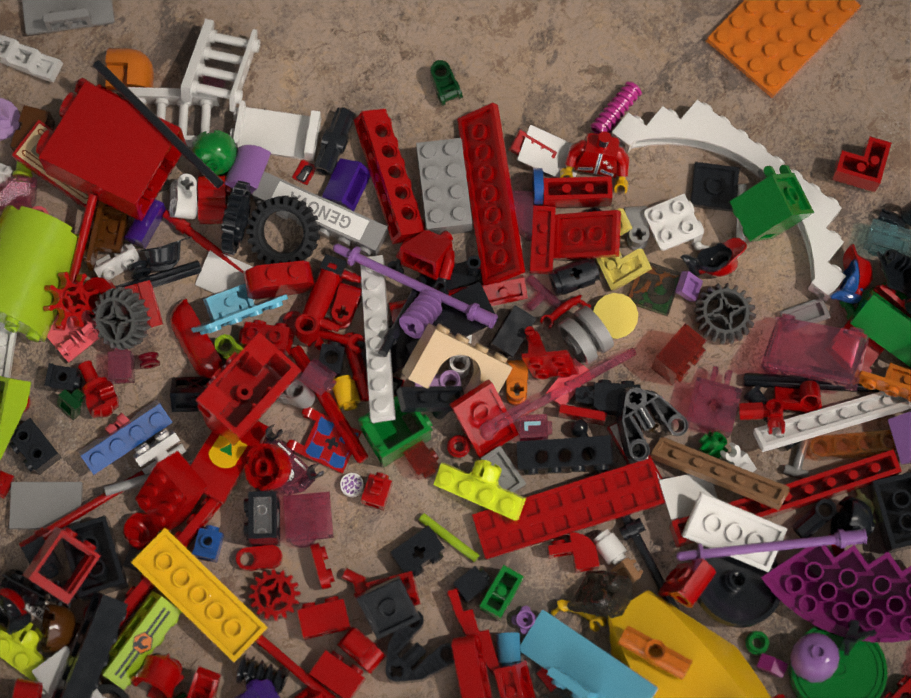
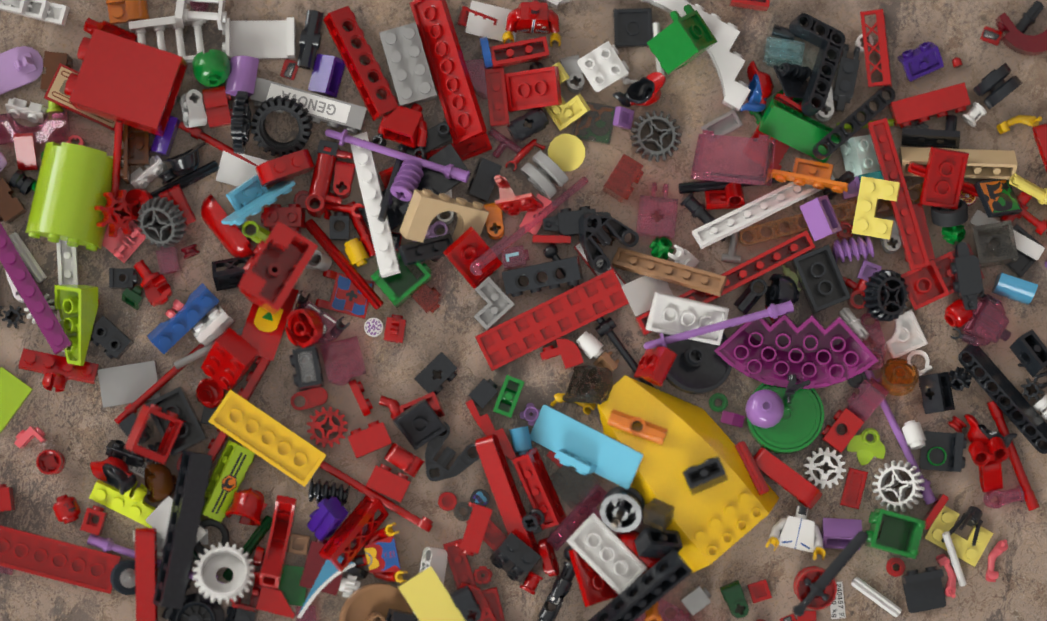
camera: 15 degrees left, 10 degrees up
black piece [93,60,224,189] -> none
blue brick [192,525,224,563] -> none
clear pink brick [298,358,337,396] -> none
lime bar [419,513,480,563] -> none
neon yellow plate [433,460,526,520] -> none
red plate [447,435,470,458] -> none
red bar [739,399,785,435] -> none

